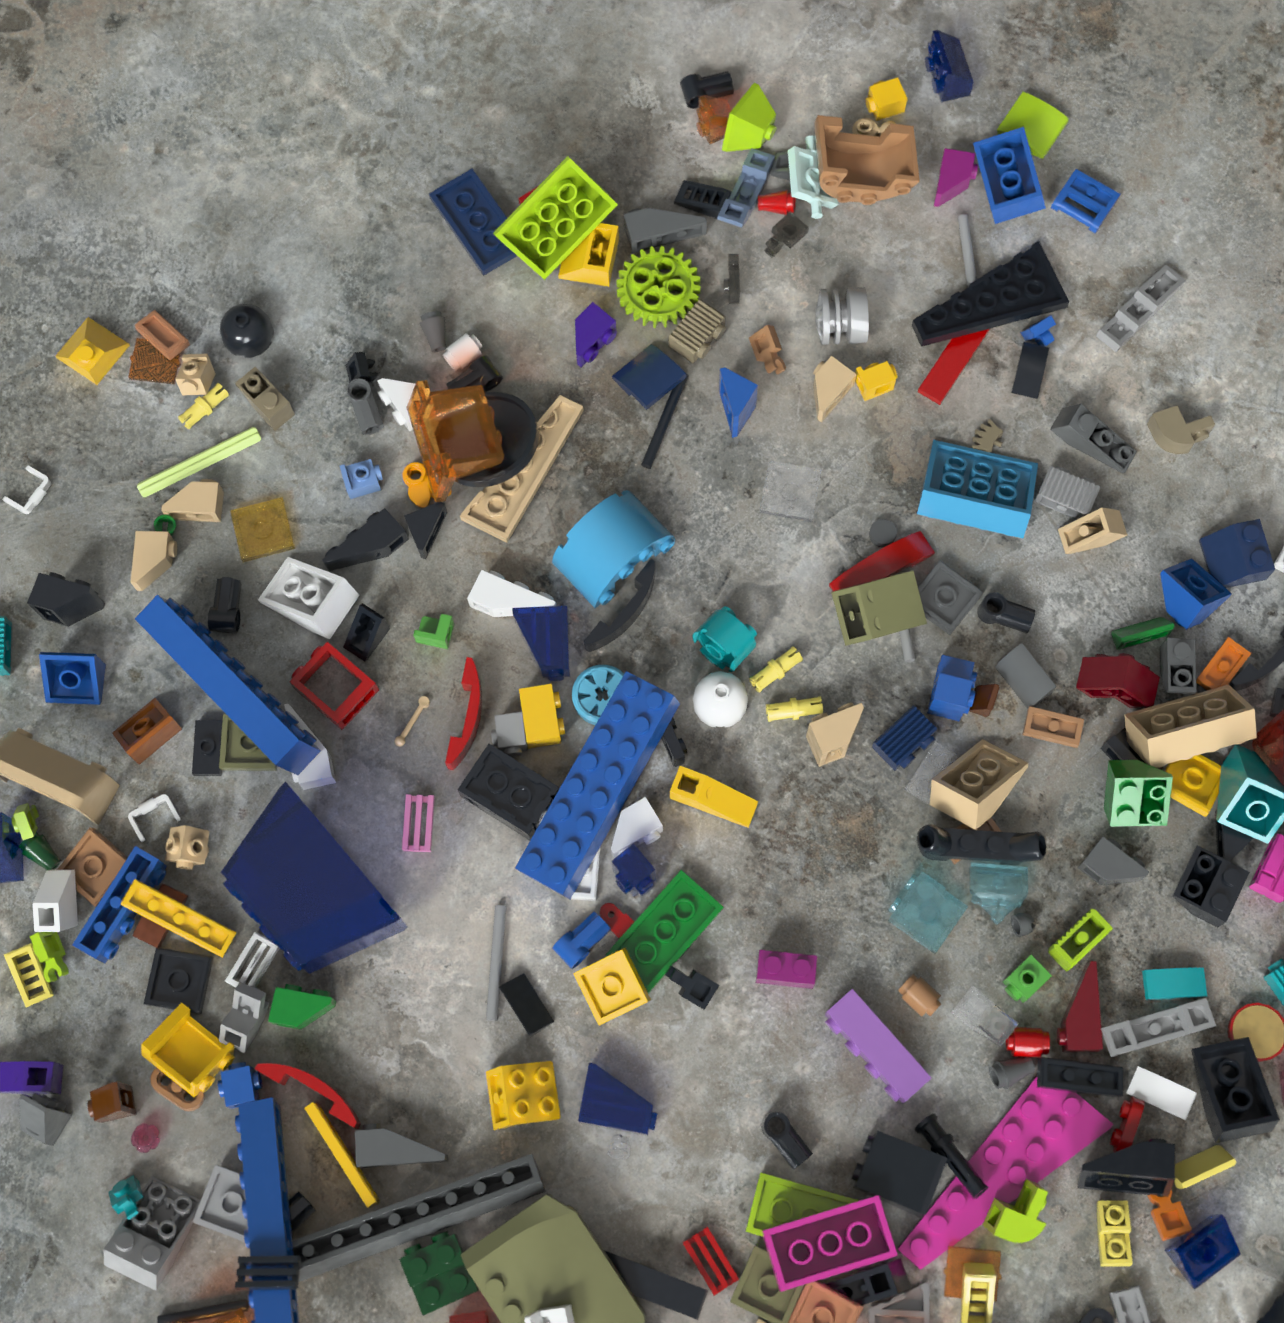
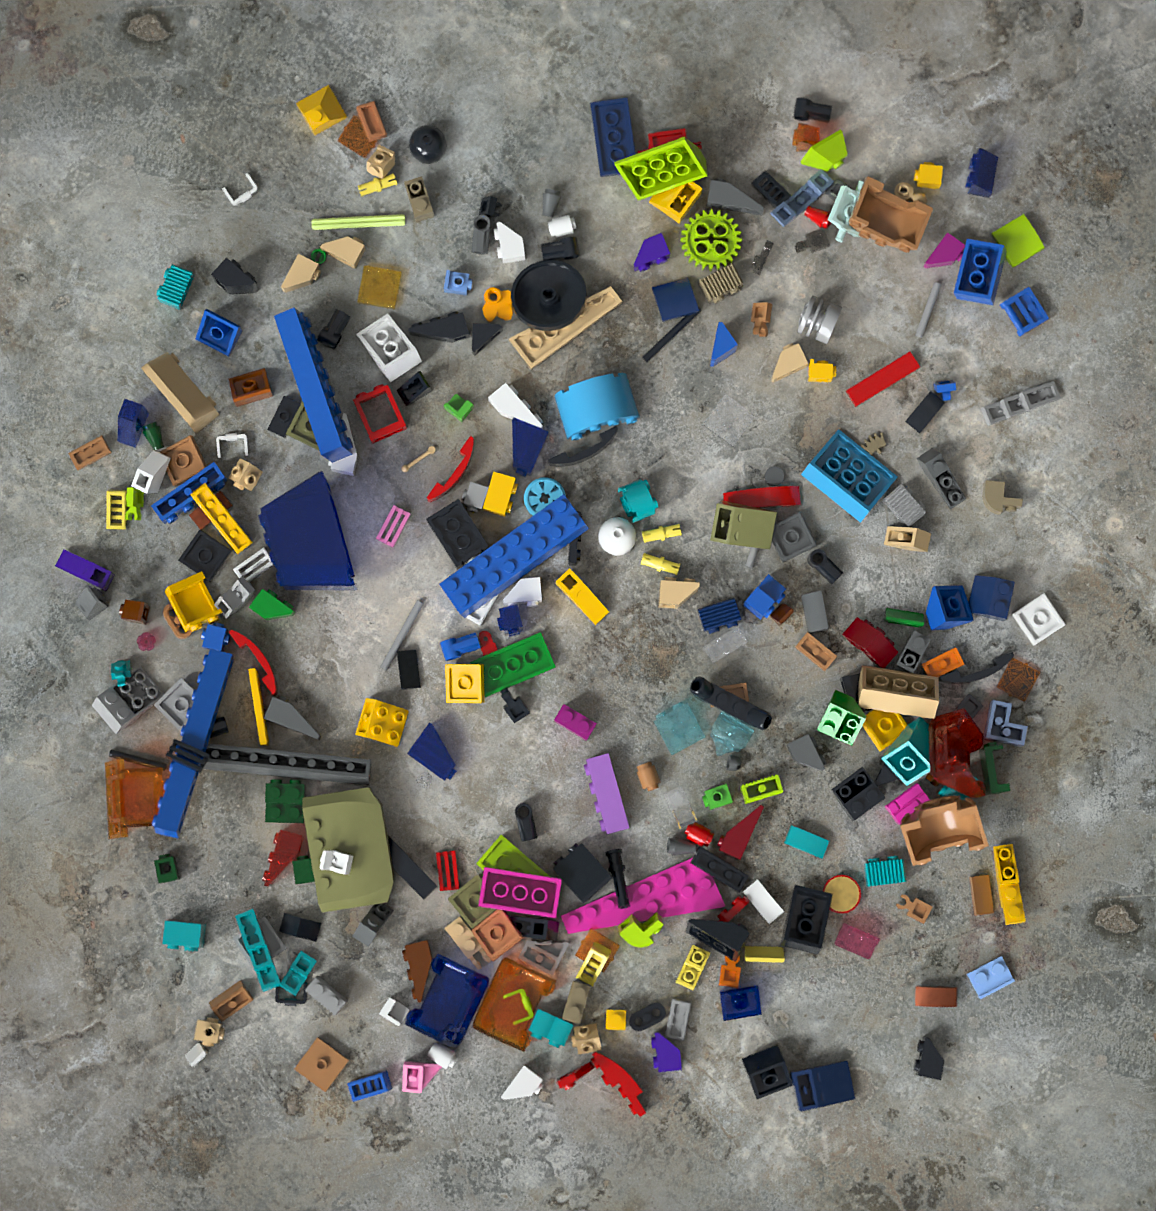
camera: 20 degrees right, 10 degrees up
lime plate [11,803,39,840] -> none
clear orange windscreen [406,380,505,503] -> none
black wing [912,241,1069,347] -> none
tan slope [930,739,1028,830] -> none
light grey slope [1101,998,1216,1057] -> none

